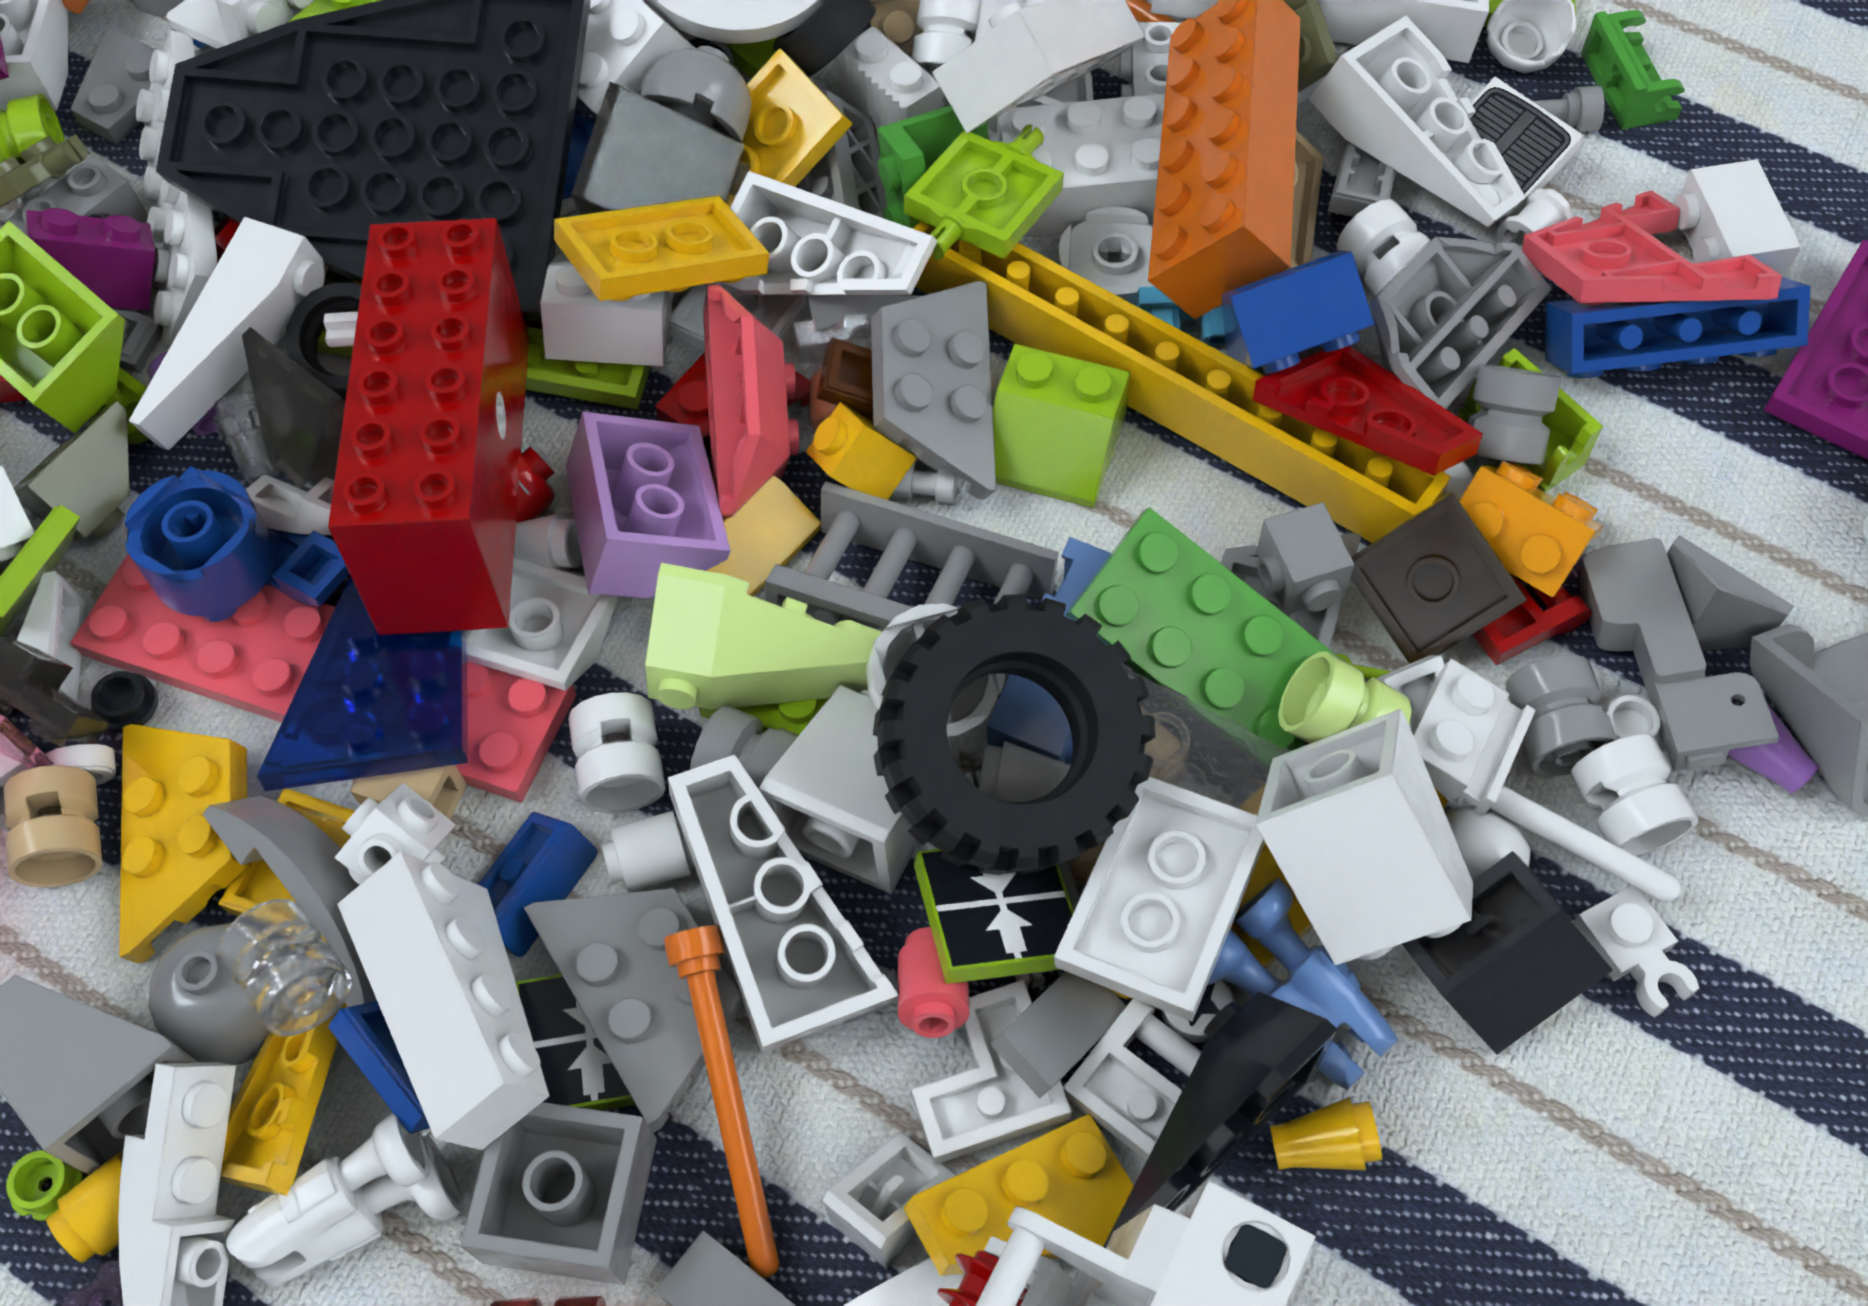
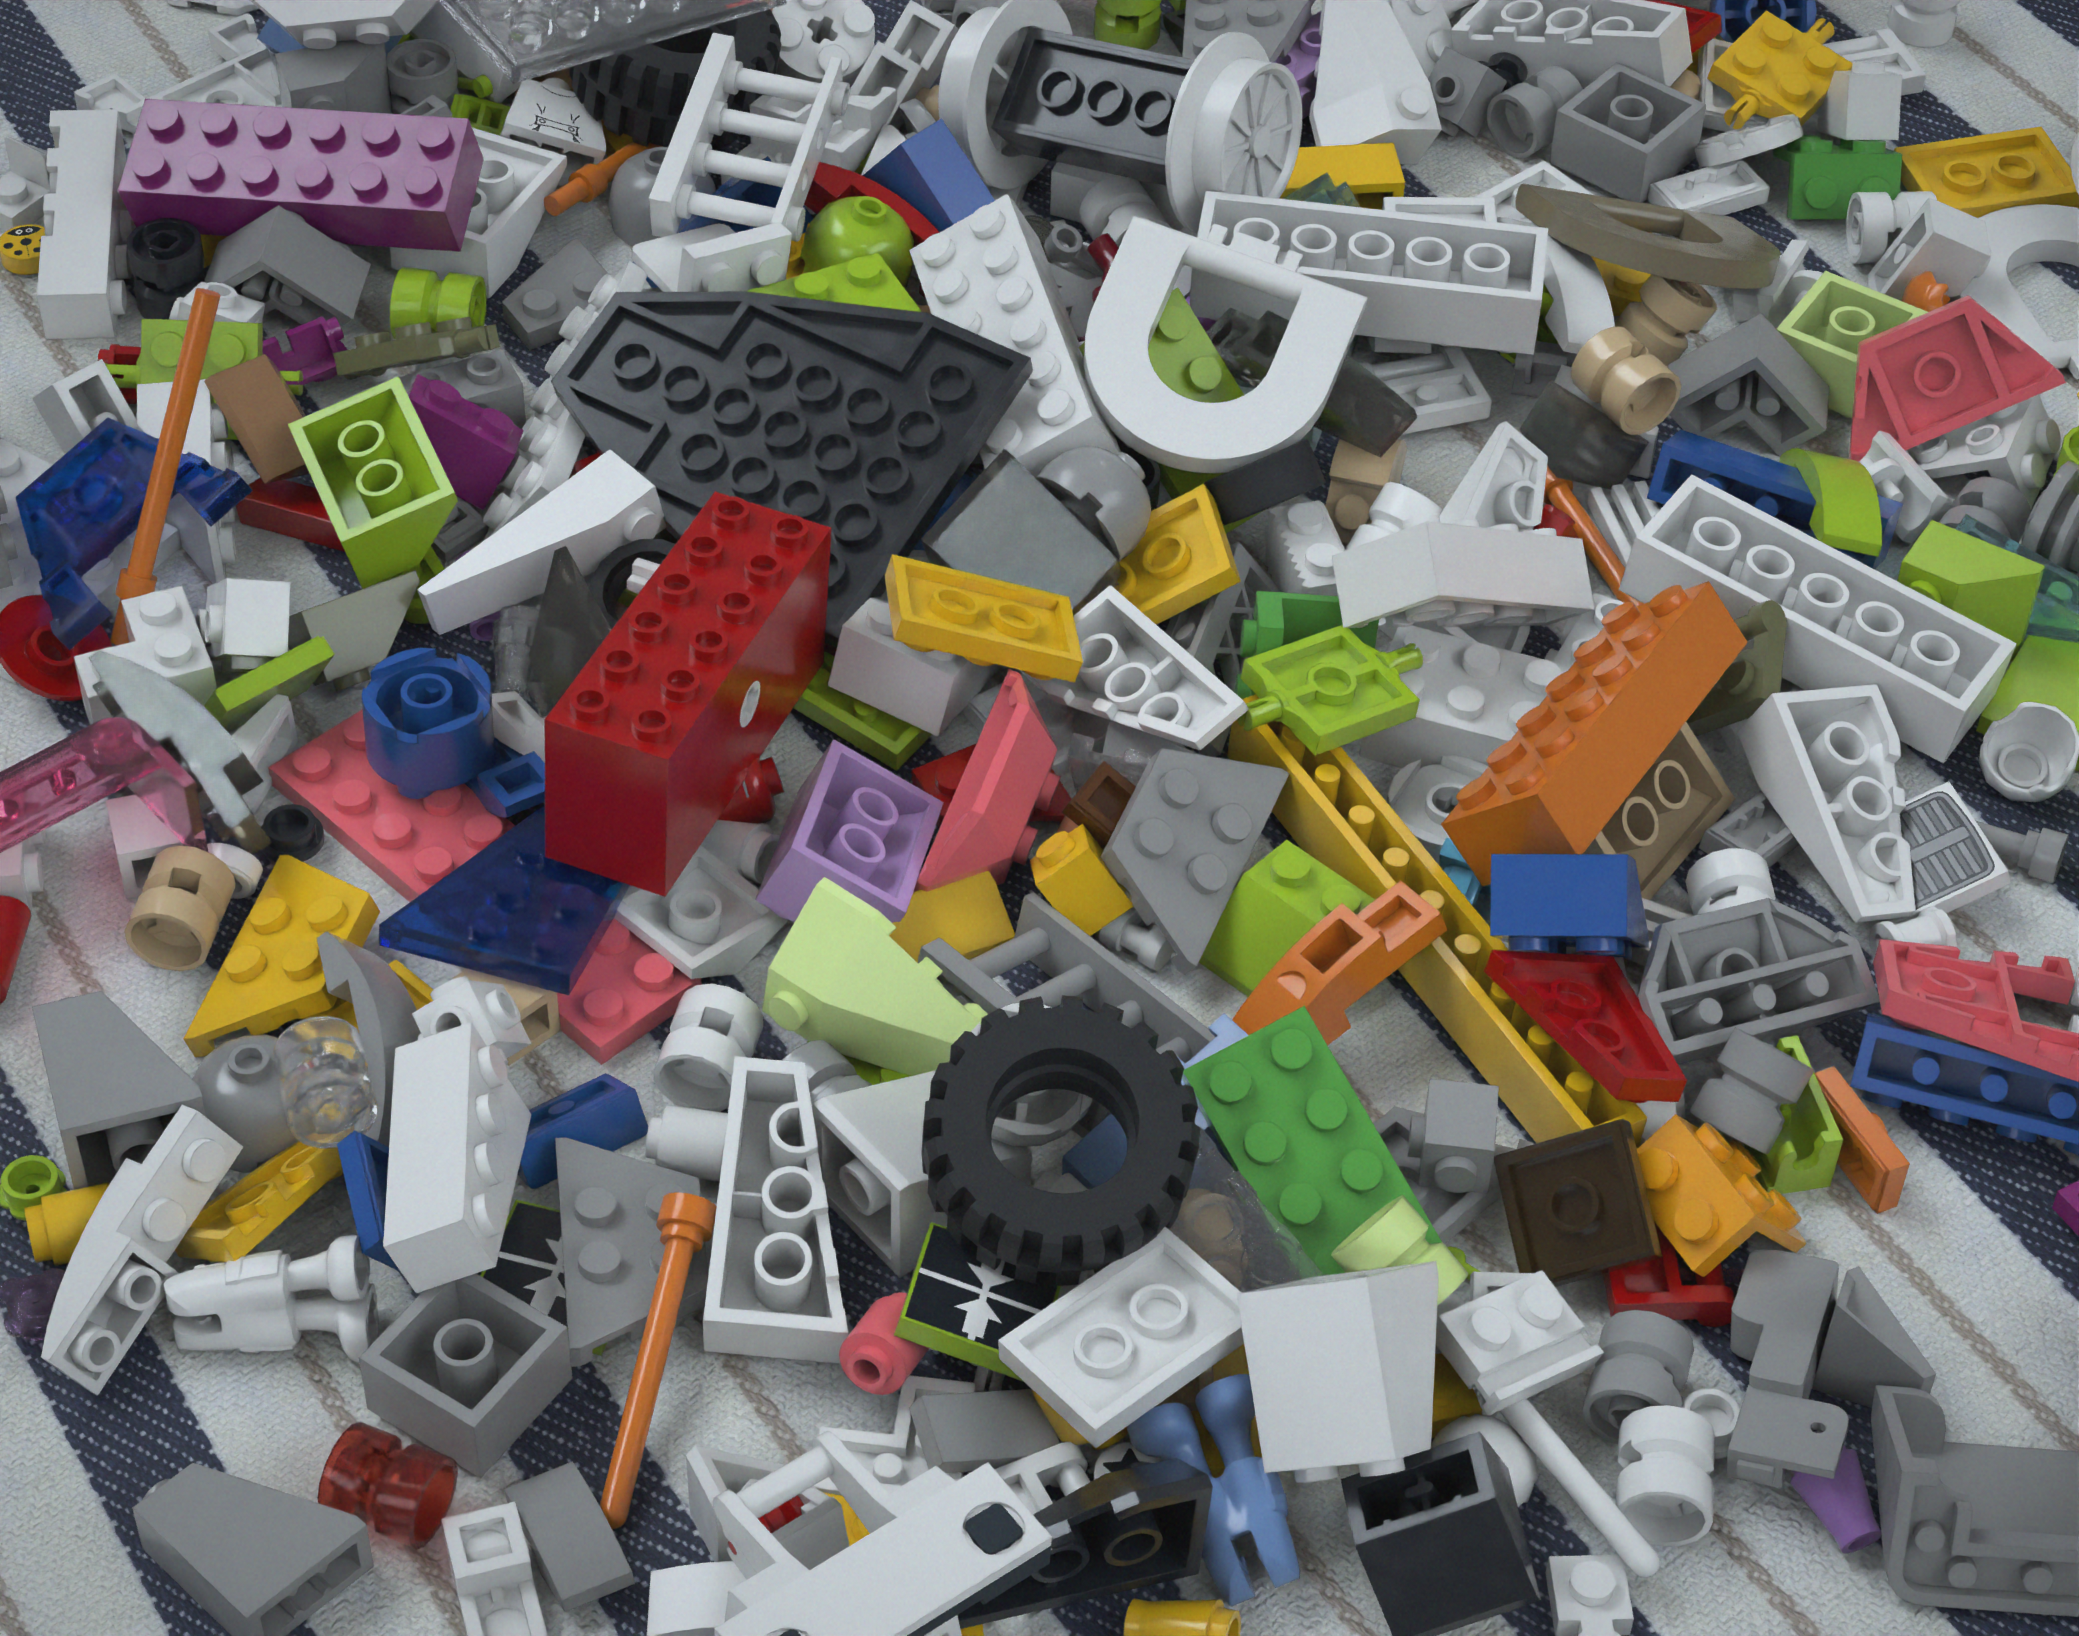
camera: 20 degrees right, 15 degrees down
none -> orange slope [1232,880,1447,1045]
none -> orange plate [1814,1066,1910,1214]

